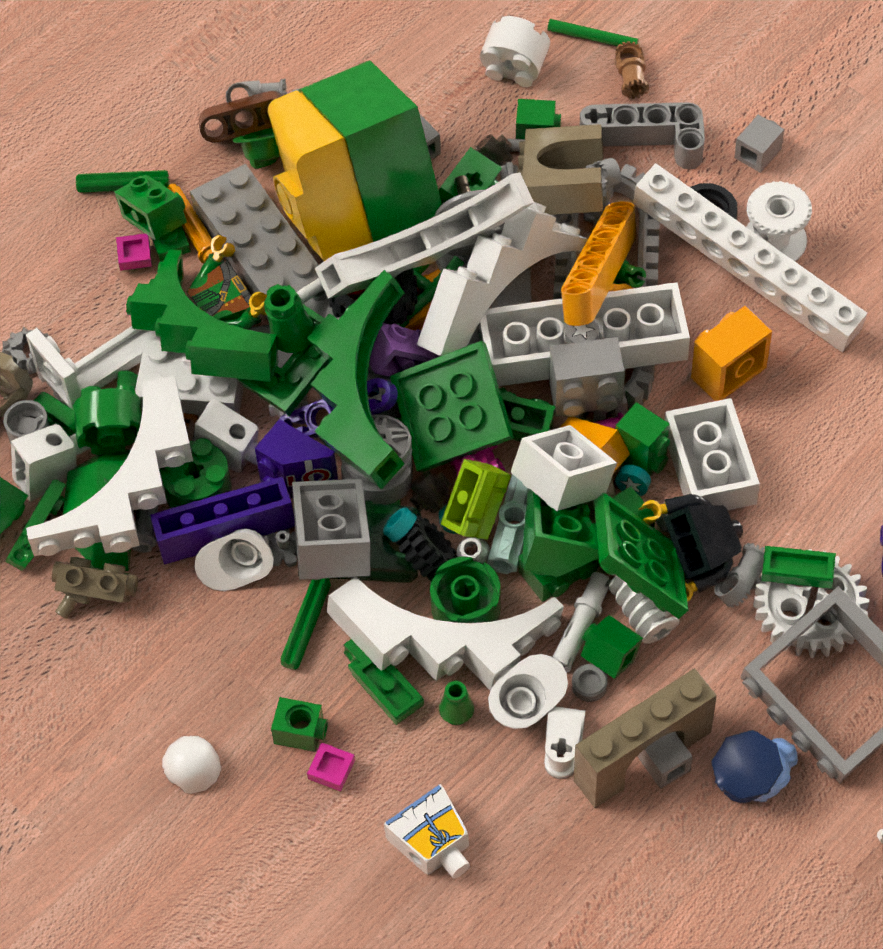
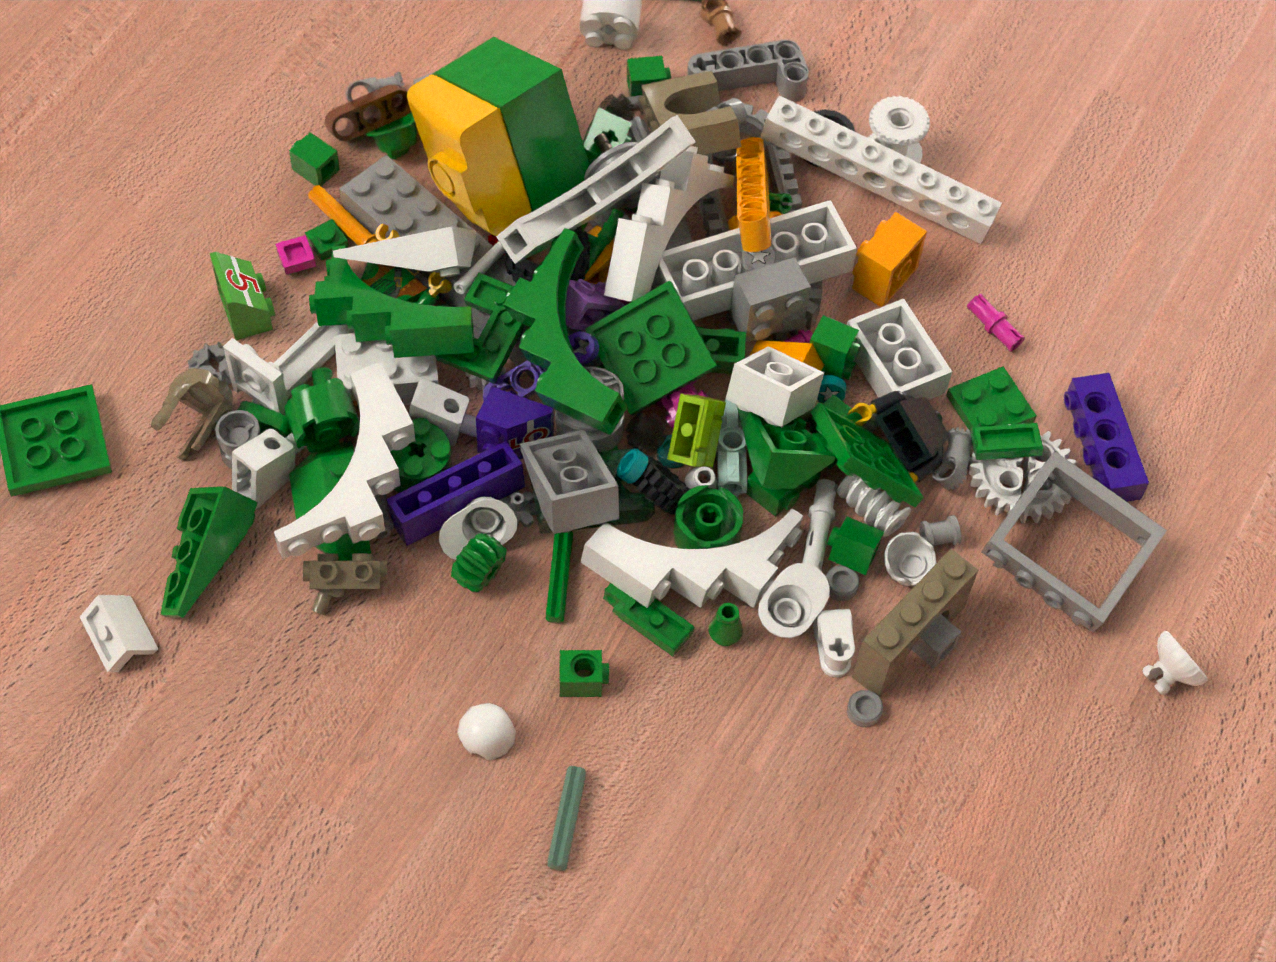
camera: 20 degrees left, 0 degrees up
green hinge [5,479,66,571] -> none
green axle [76,170,170,193] -> none
green brick [114,174,187,240] -> none
green plant [264,284,315,353] -> none
dark pink plate [307,742,355,791] -> none
torso [384,784,470,879] -> none
dark blue piece [711,730,798,803] -> none
light grey brick [734,114,784,173] -> none
none -> bright green slope [209,252,276,340]
none -> green brick [289,132,340,186]
none -> white wedge [333,226,477,277]
none -> green gear [451,533,507,593]
none -> sand green axle [547,766,586,871]
none -> light grey tile [847,690,883,727]
none -> white hair [884,532,937,587]
none -> light grey bush [919,515,961,548]
none -> green plate [946,366,1037,432]
none -> dark pink pin [967,293,1025,352]

